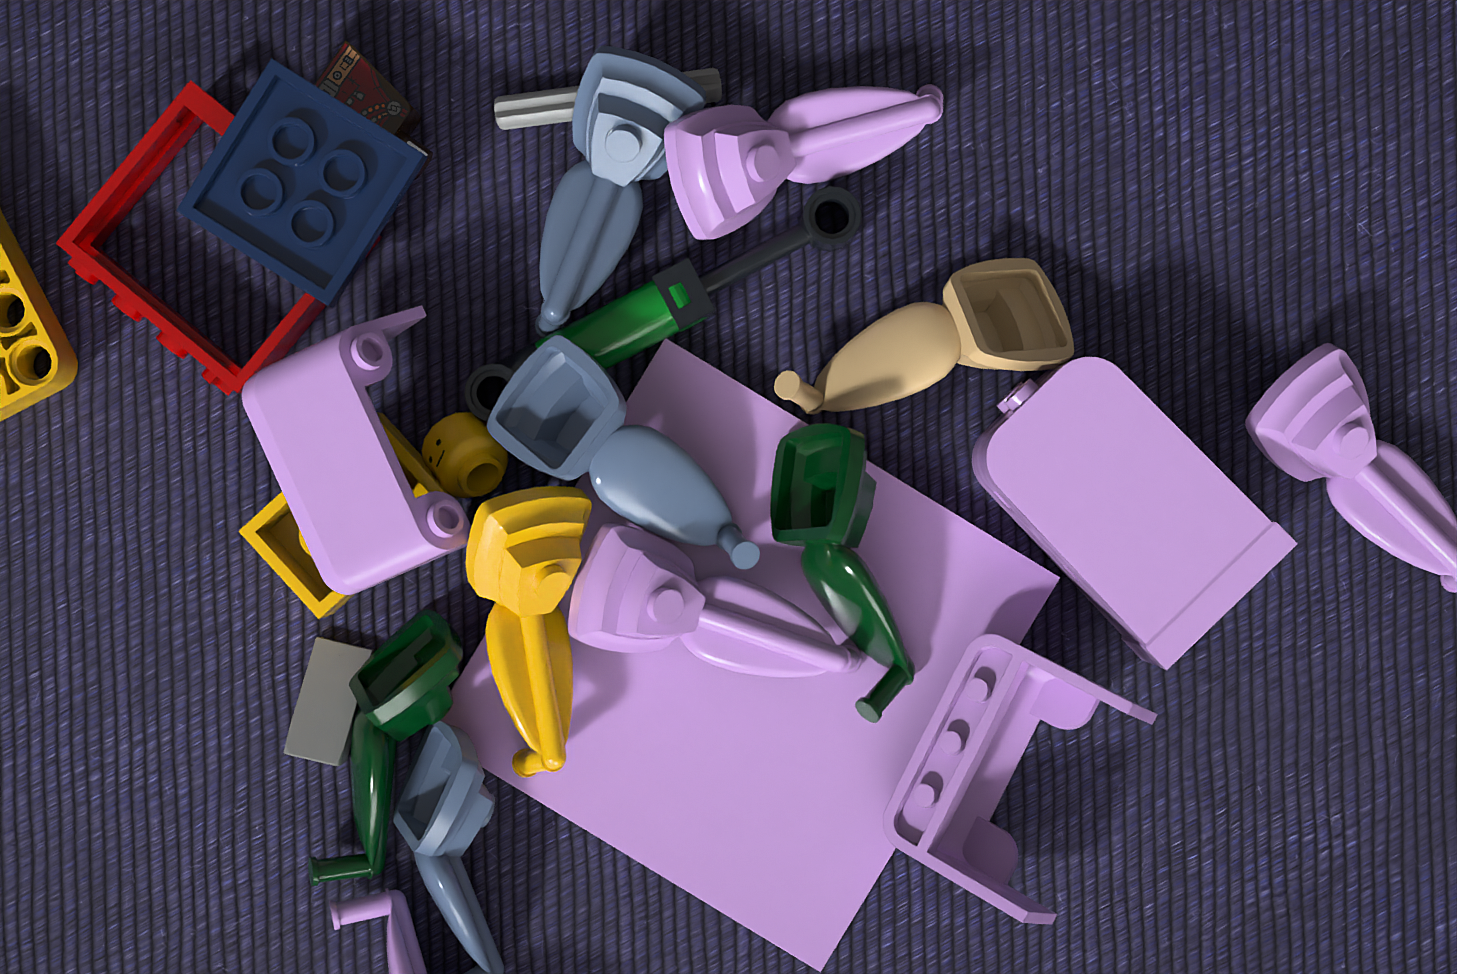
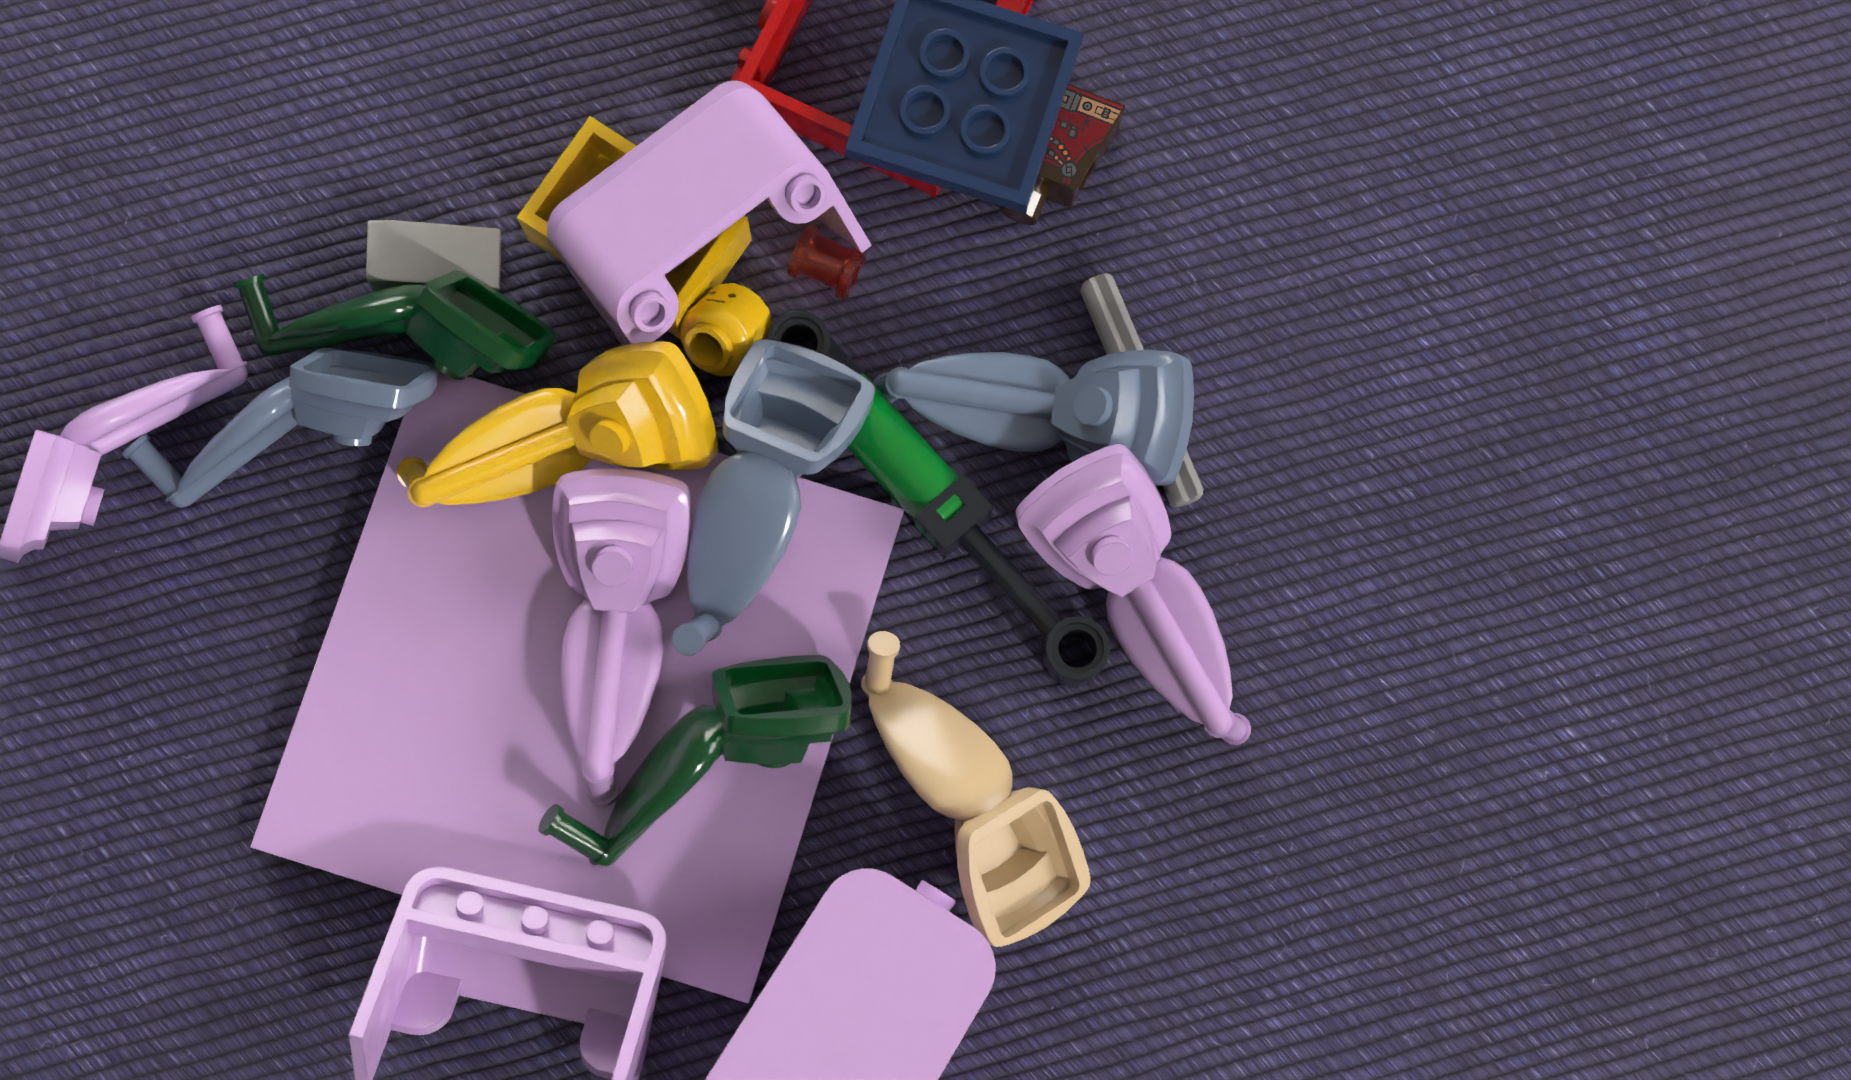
camera: 70 degrees right, 10 degrees down
none -> clear red bush [787,224,867,300]

